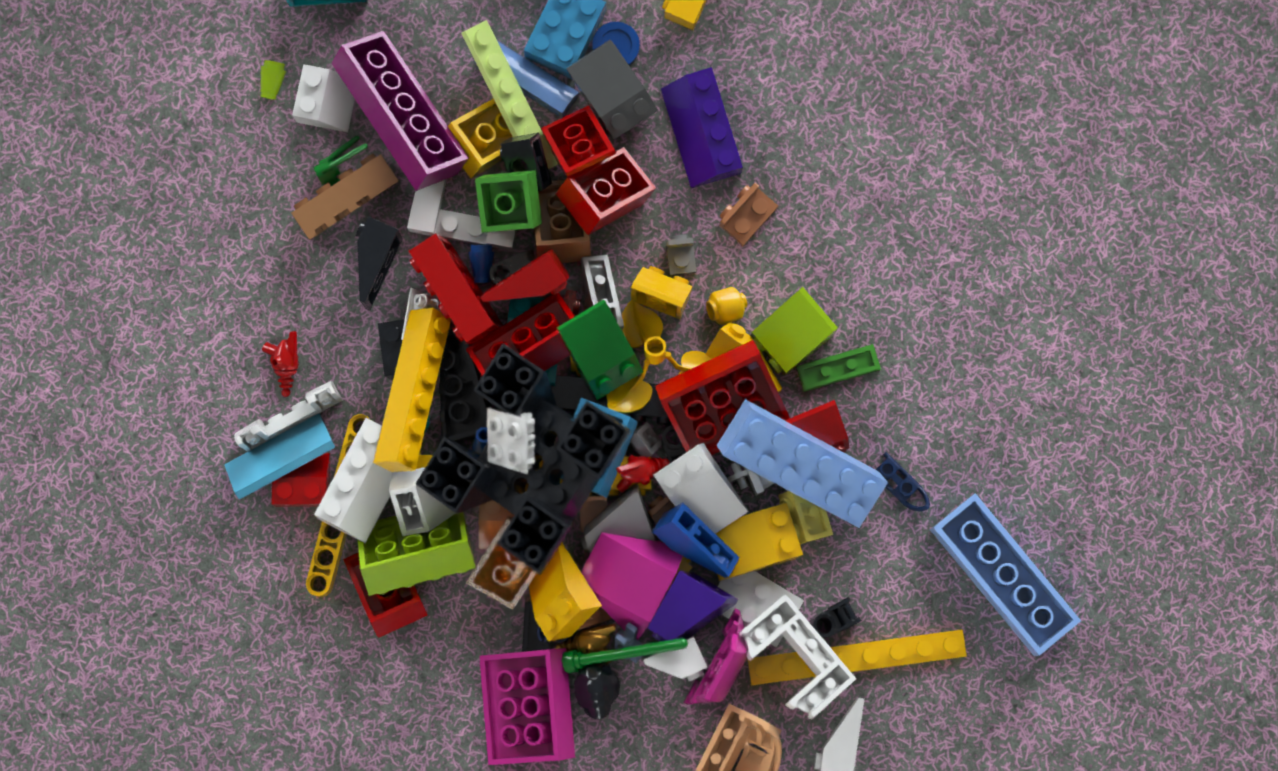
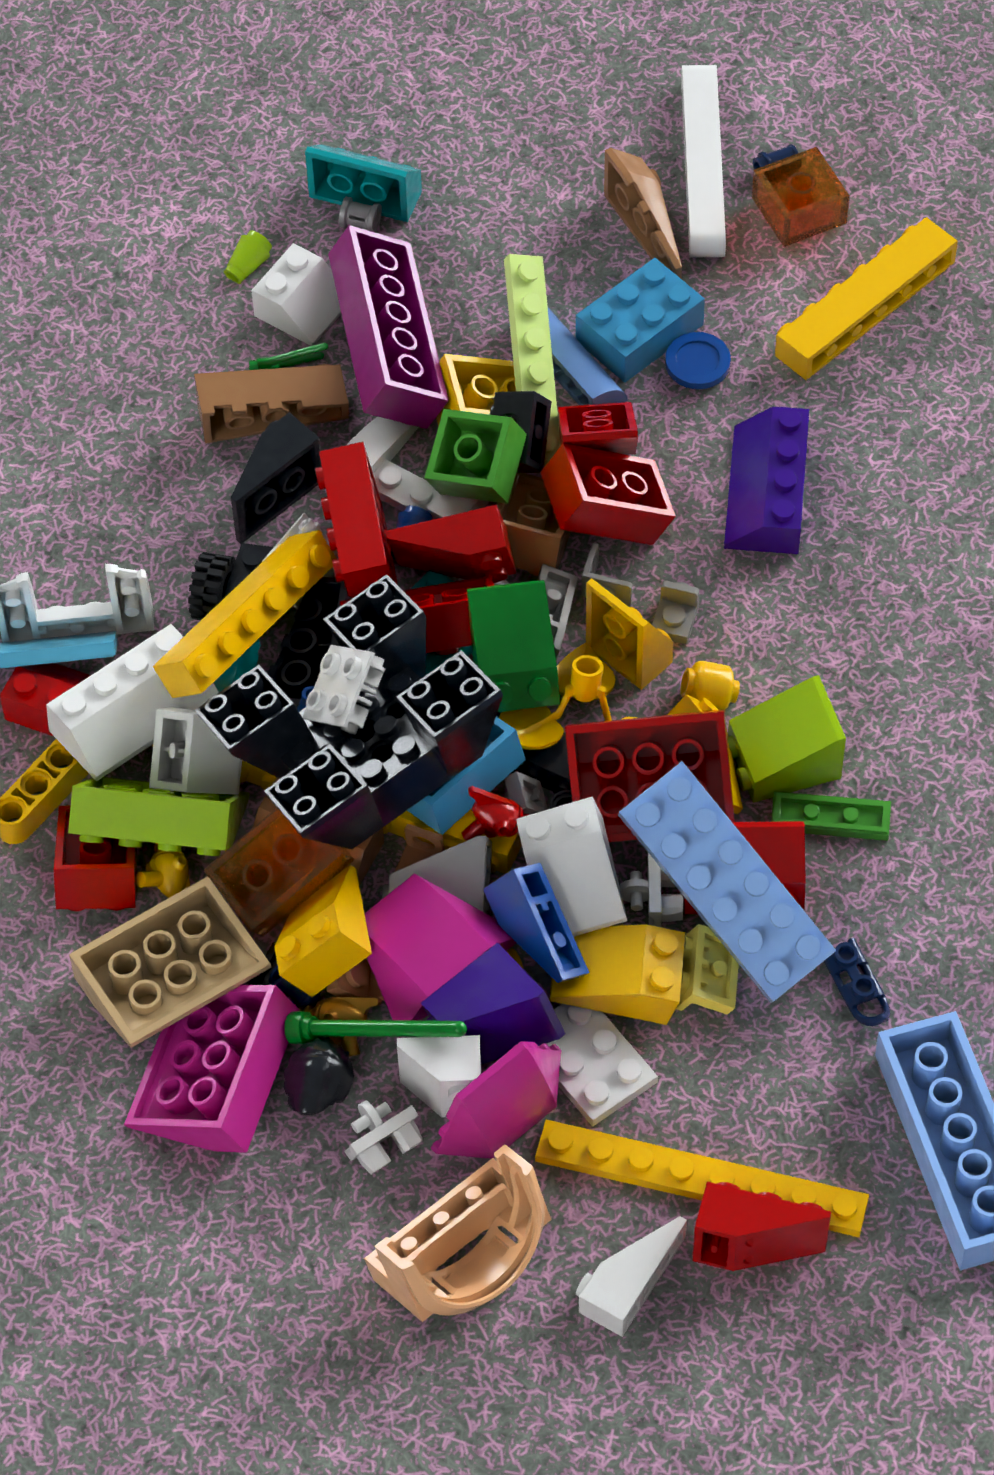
camera: 25 degrees right, 25 degrees down
red piece [262,331,299,397] -> none
dark grey slope [566,40,658,139] -> none
sand blue plate [614,622,643,663] -> none
nougat bracket [719,182,779,246] -> none
white wedge [739,594,856,719] -> none
black piece [809,597,862,640] -> none
none -> tan slope [69,876,271,1048]
none -> yellow piece [135,843,190,898]
none -> black tyre [188,552,235,620]
none -> light grey bush [338,196,382,233]
none -> white hips [344,1100,423,1175]
none -> light grey bracket [582,543,633,607]
none -> red slope [692,1181,831,1271]

